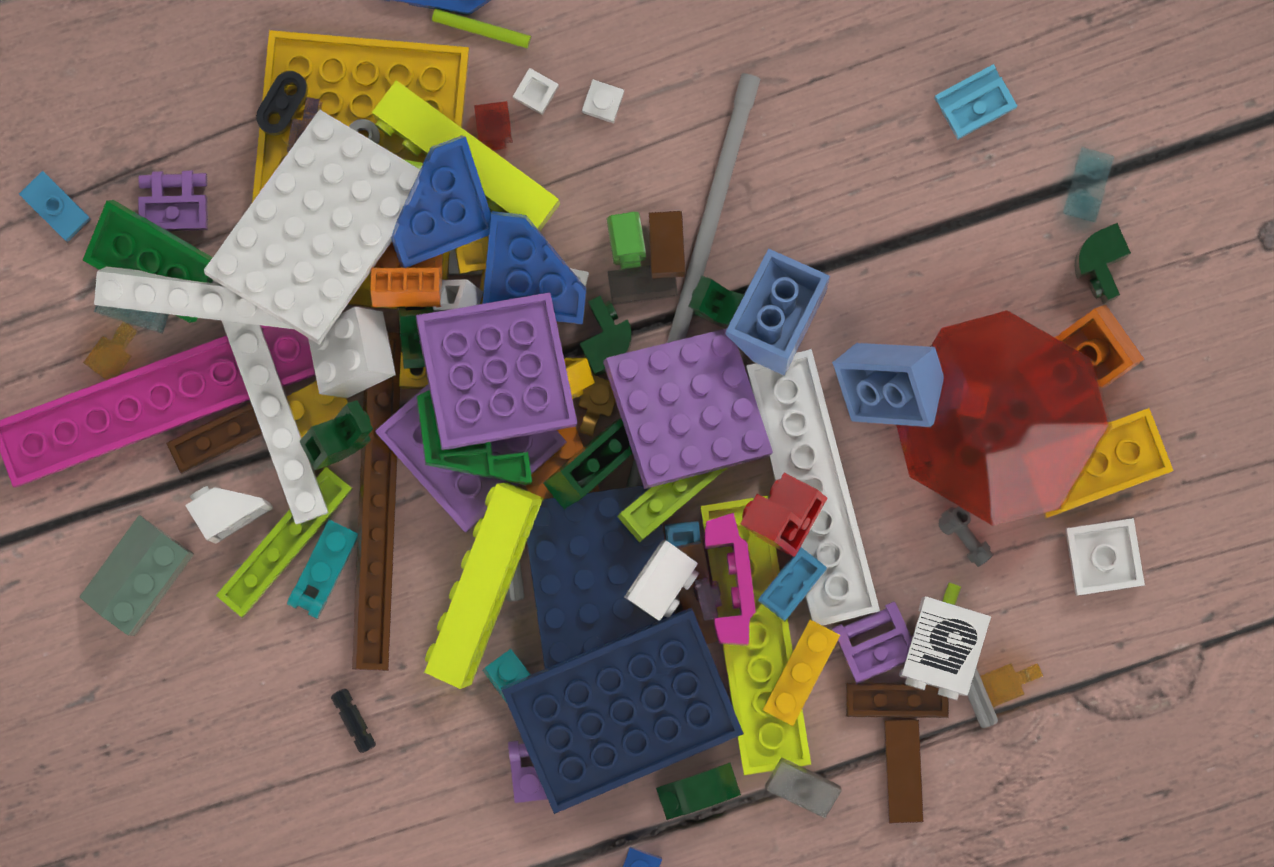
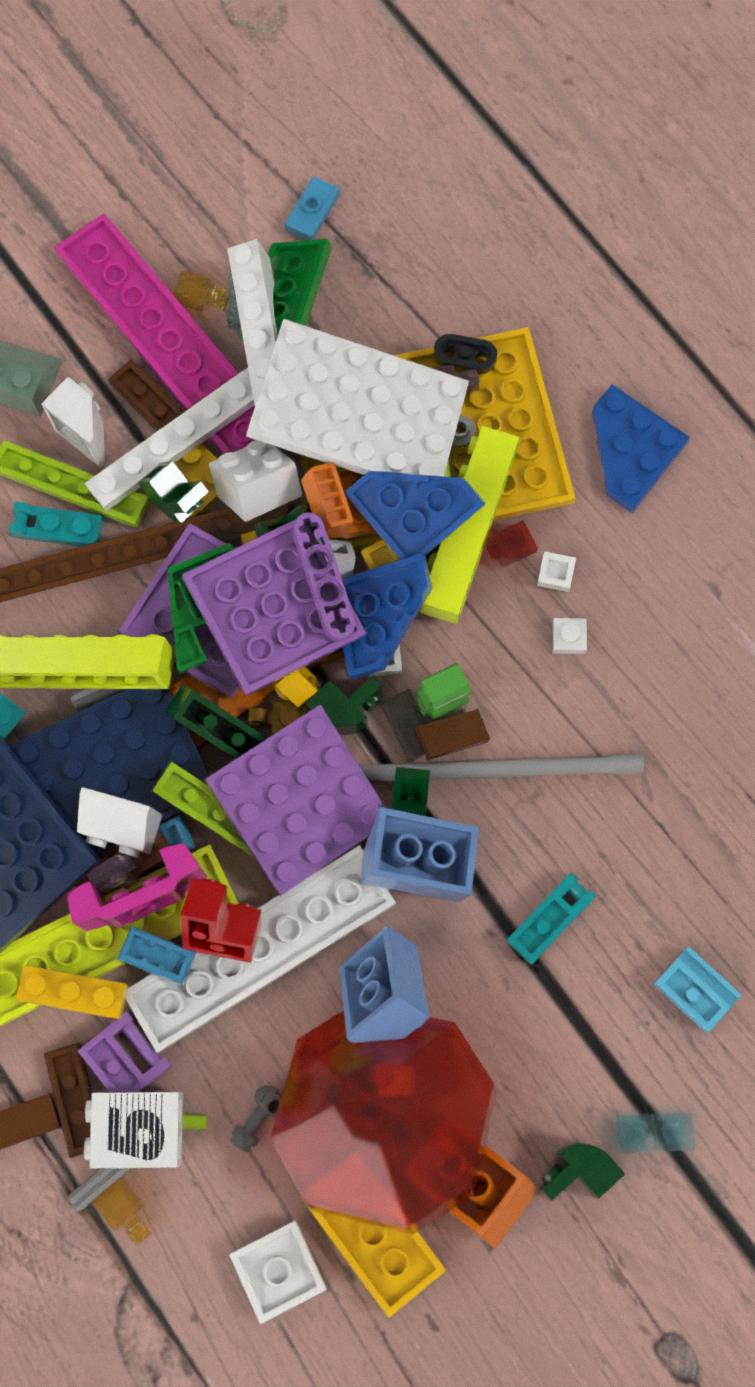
camera: 70 degrees right, 10 degrees down
medium lavender plate [138,170,208,231] -> none
lime bar [432,8,531,49] -> none
none -> medium lavender beam [292,513,356,642]
none -> teal plate [506,872,597,965]

